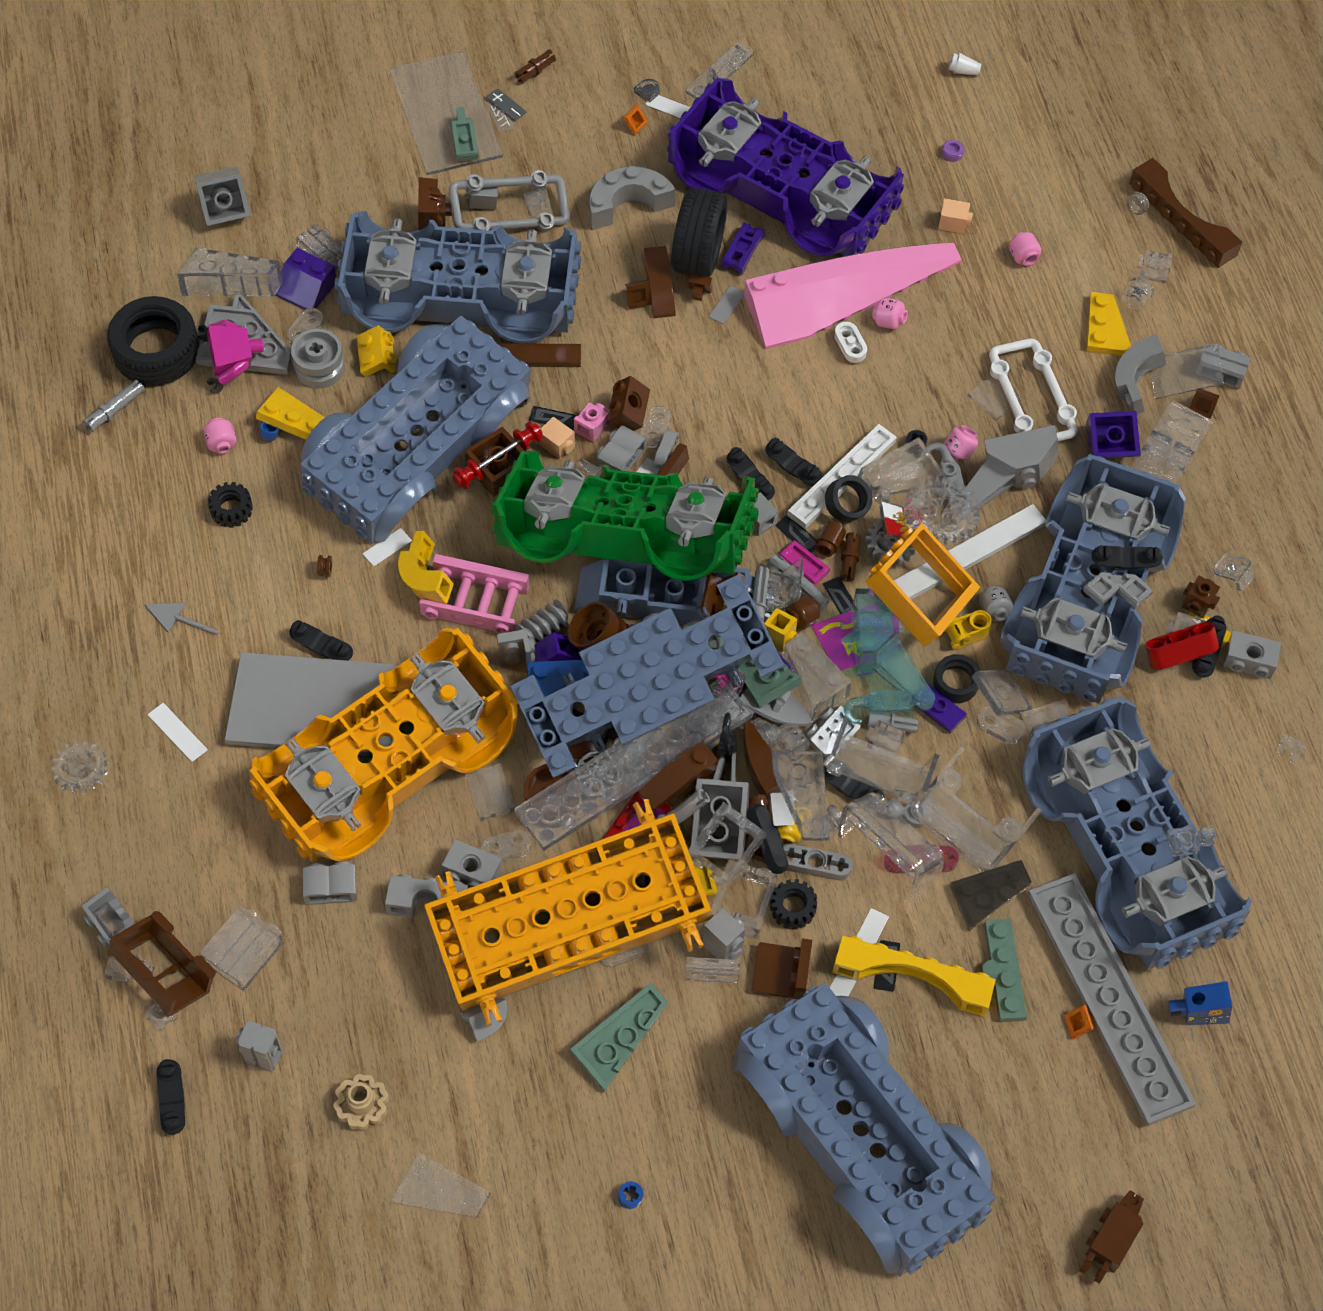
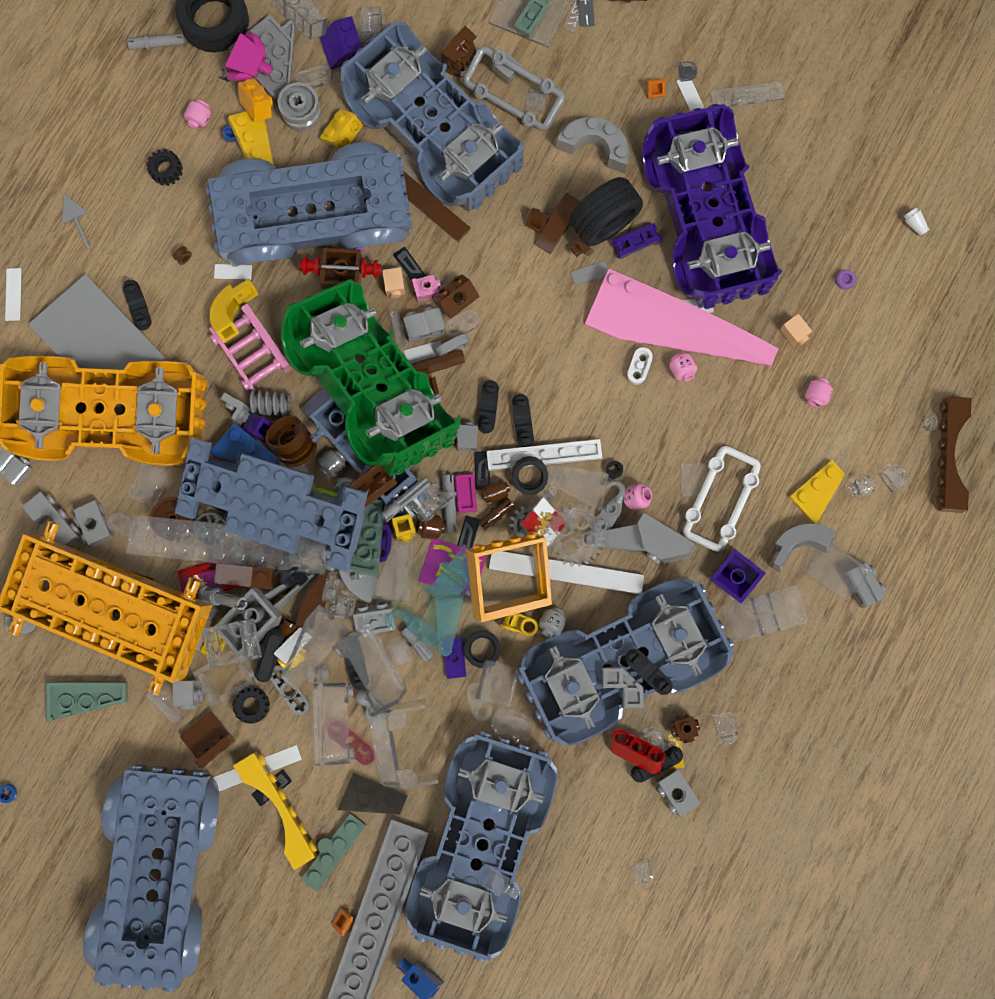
camera: 40 degrees right, 20 degrees up
reddish brown tile [1189,388,1220,419] -> none
none -> light orange brick [238,78,273,122]

